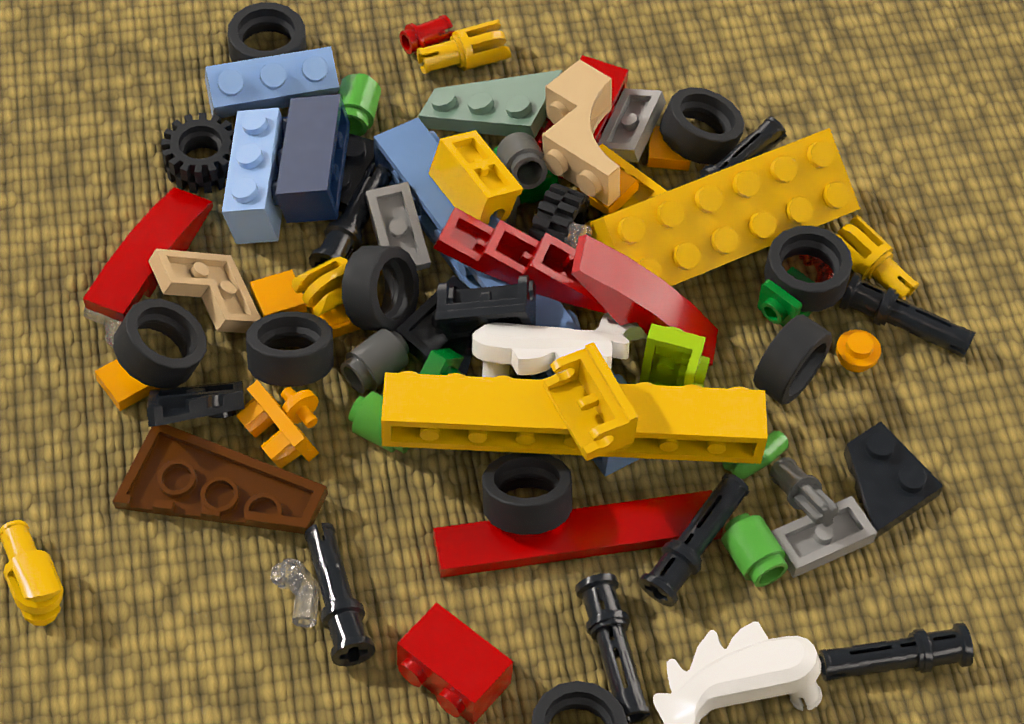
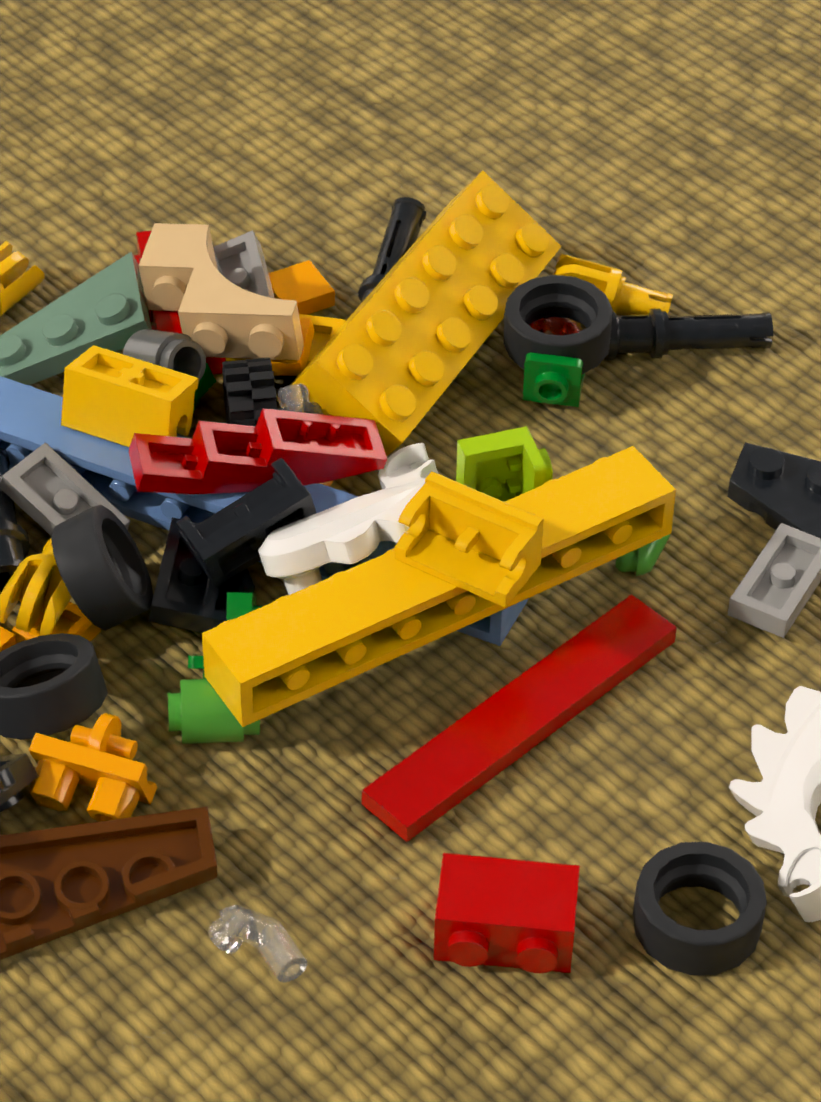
camera: 30 degrees left, 10 degrees down
black pin [304,522,376,667] -> none
dark grey brick [340,329,409,393] -> none
black tyre [482,453,573,535] -> none
slope [571,235,718,366] -> none
black pin [575,573,650,724] -> none
black pin [638,473,750,607] -> none
black tyre [659,87,745,165] -> none
bright green brick [721,513,788,587] -> none
black tyre [753,315,832,405] -> none
dark grey axle [770,457,839,527] -> none
light orange plate [836,329,881,373] -> none

